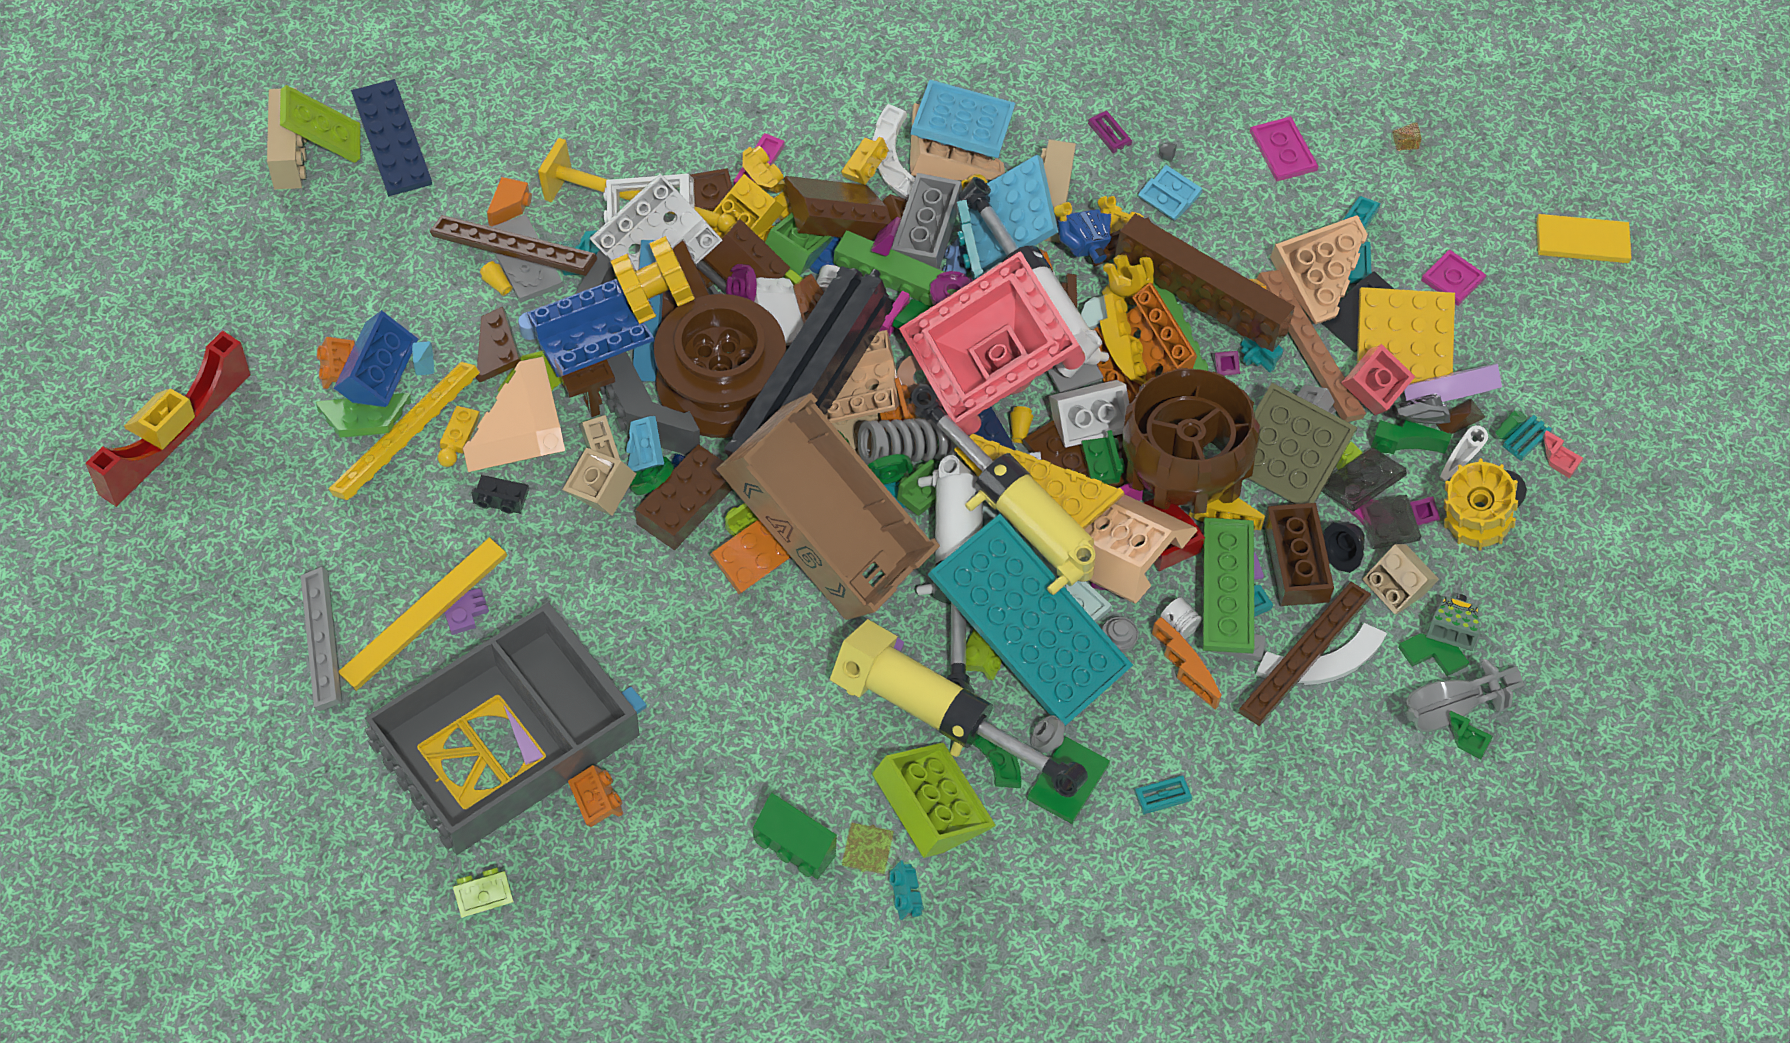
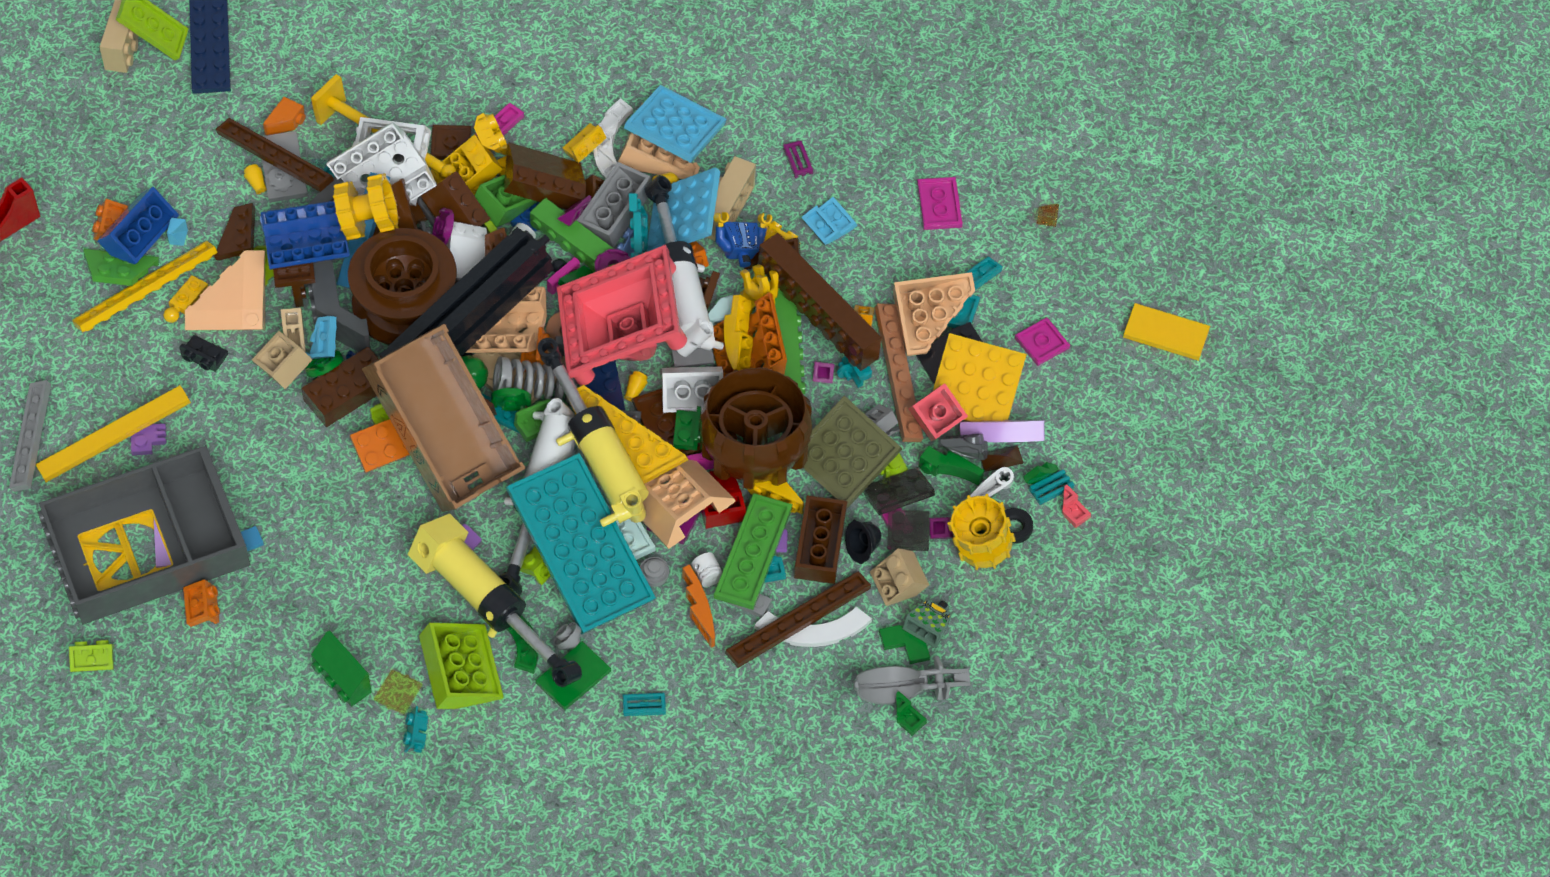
camera: 15 degrees right, 0 degrees up
dark grey hinge [1159,142,1177,162] -> none

